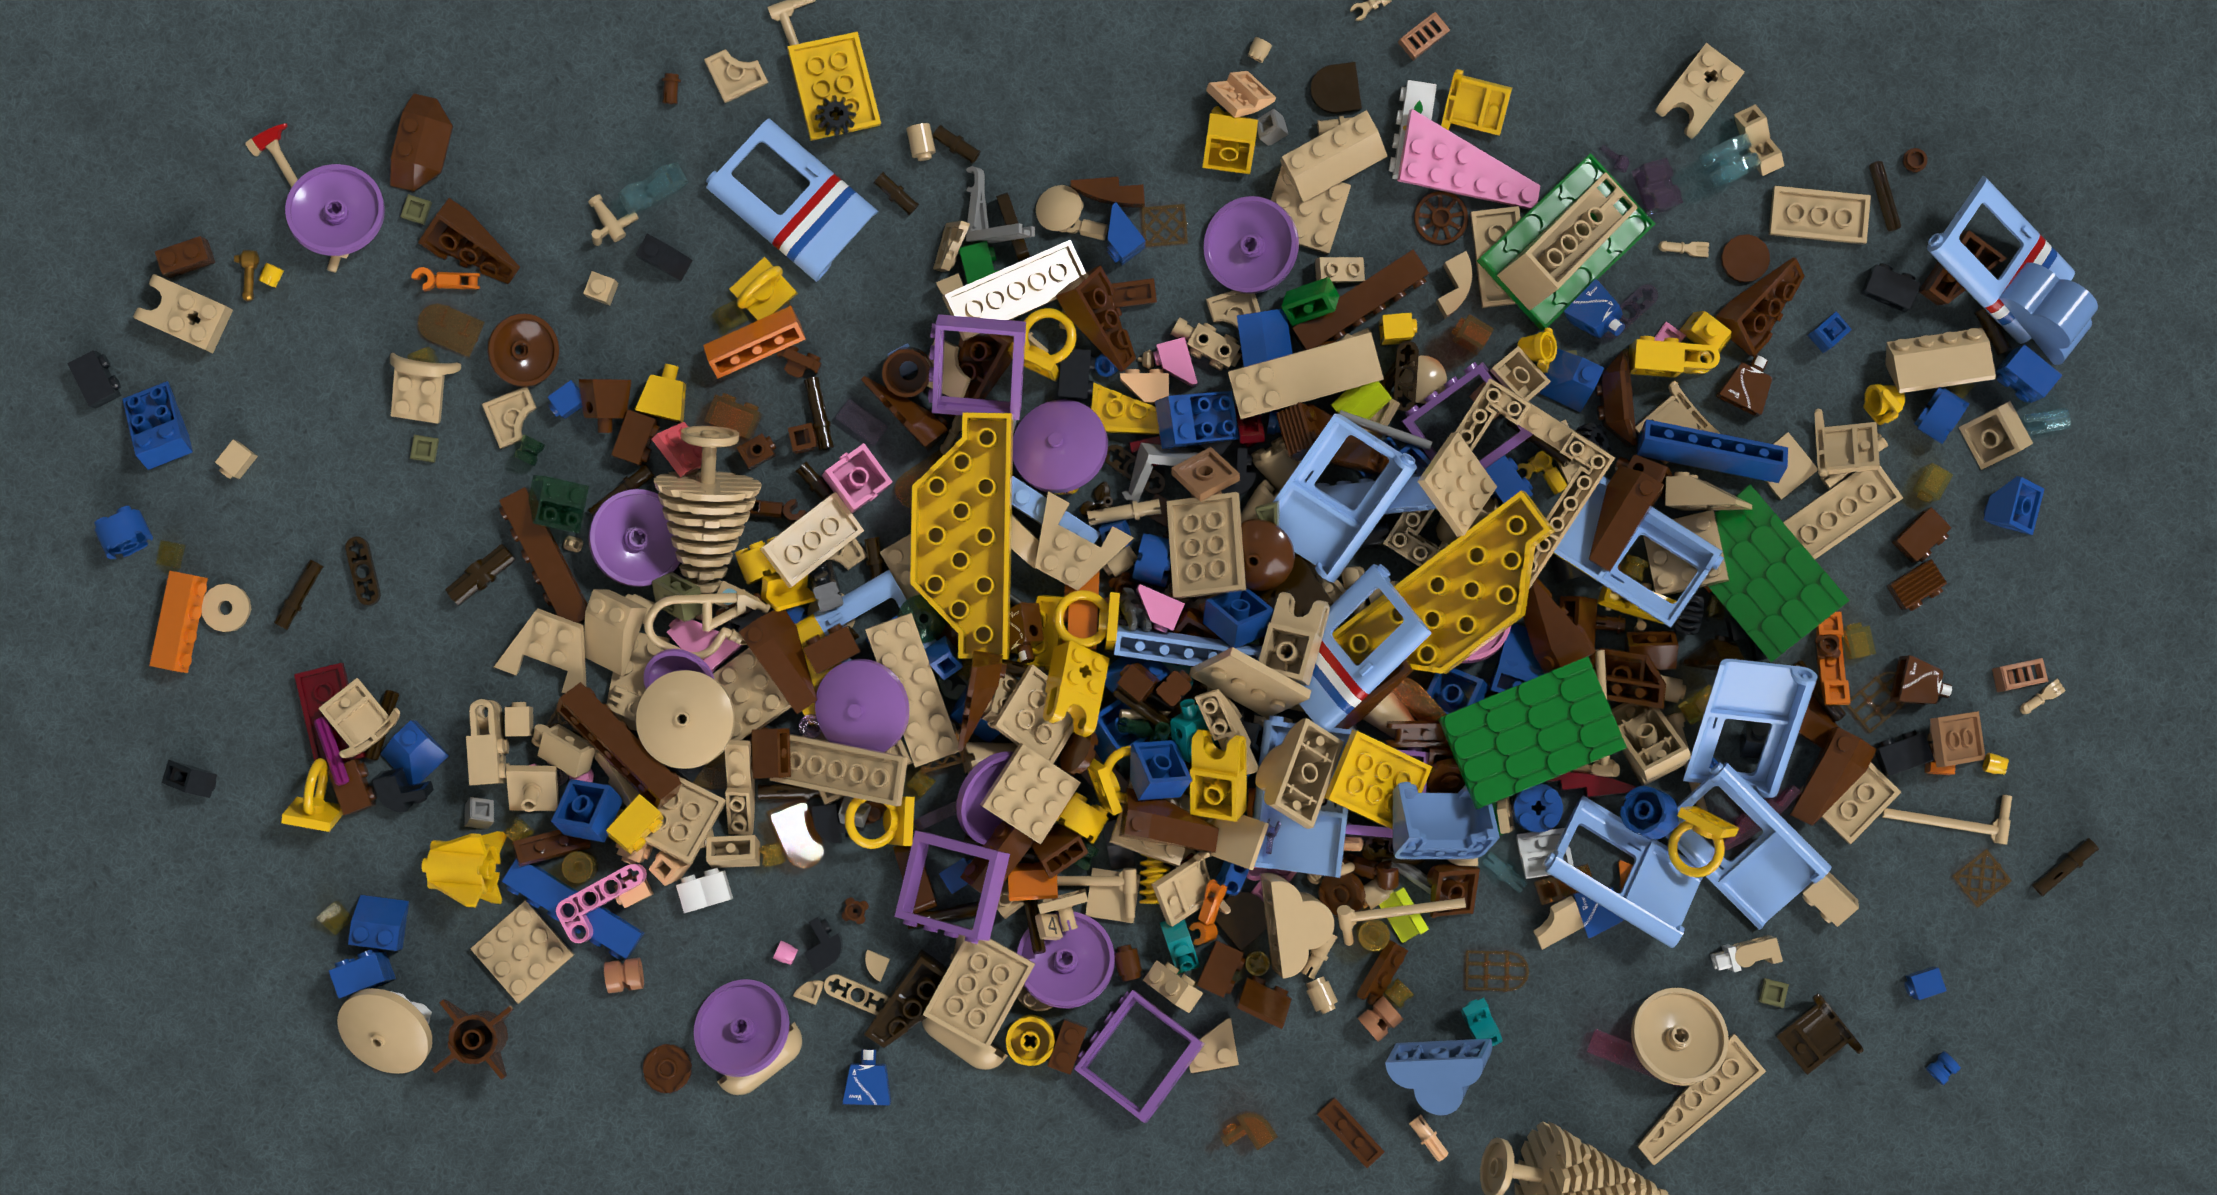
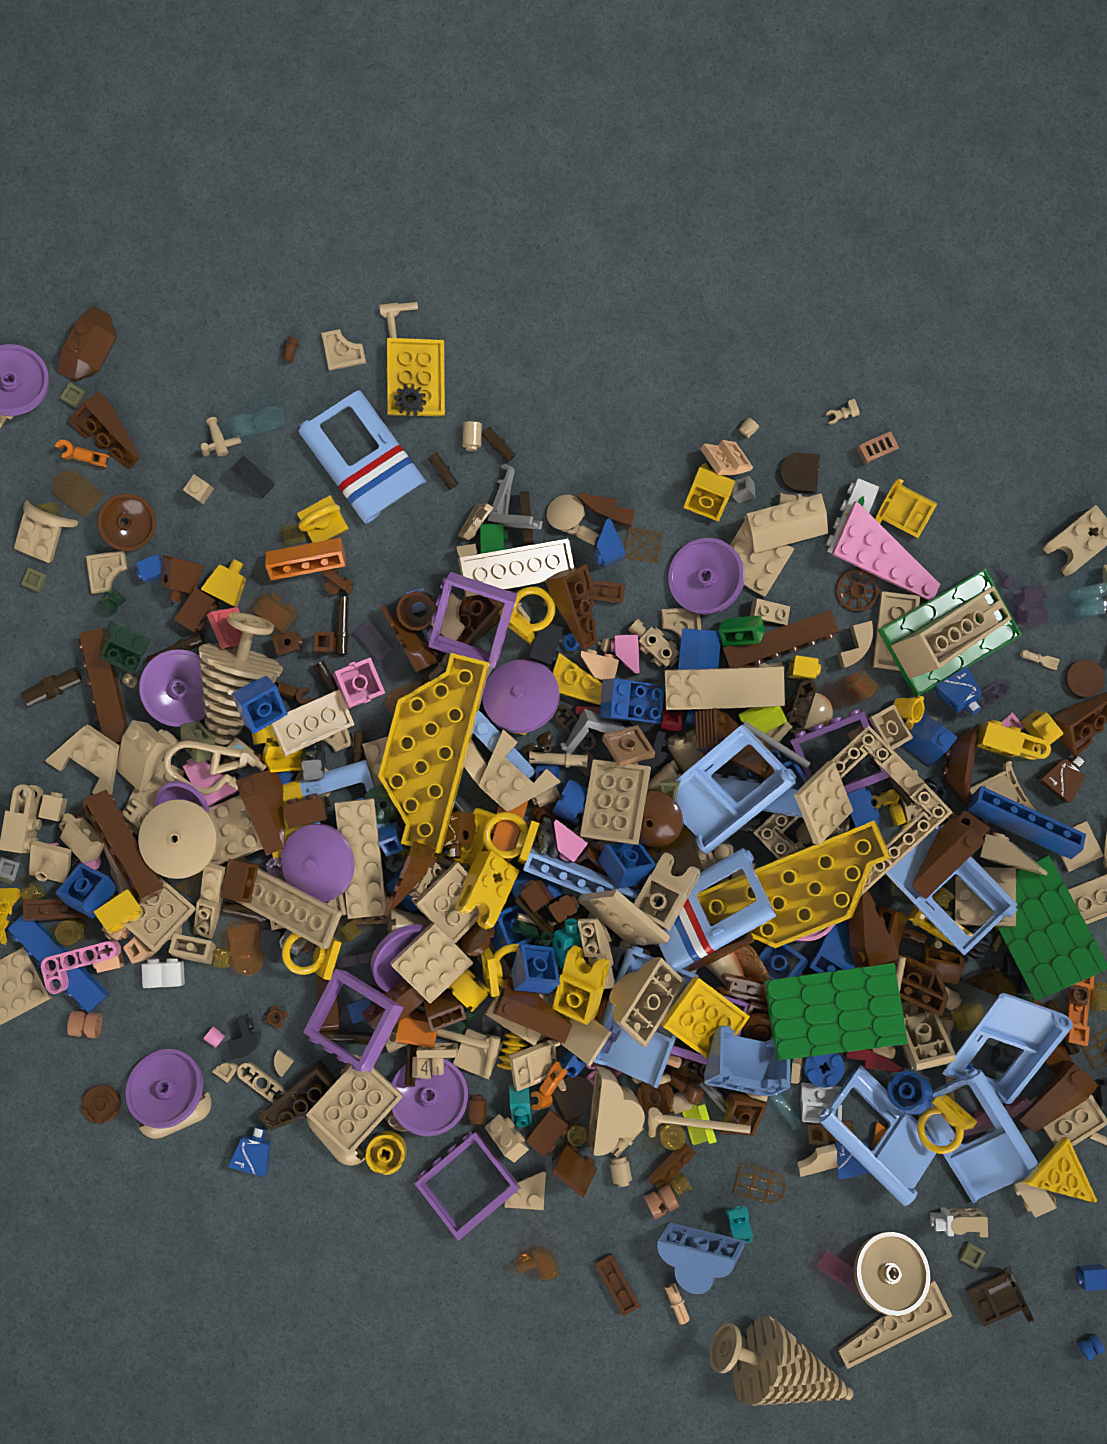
camera: 10 degrees right, 0 degrees up
reddish brown brick [1048,1018,1088,1075] -> none
none -> blue brick [231,675,288,734]
none -> yellow tile [1023,1137,1097,1203]

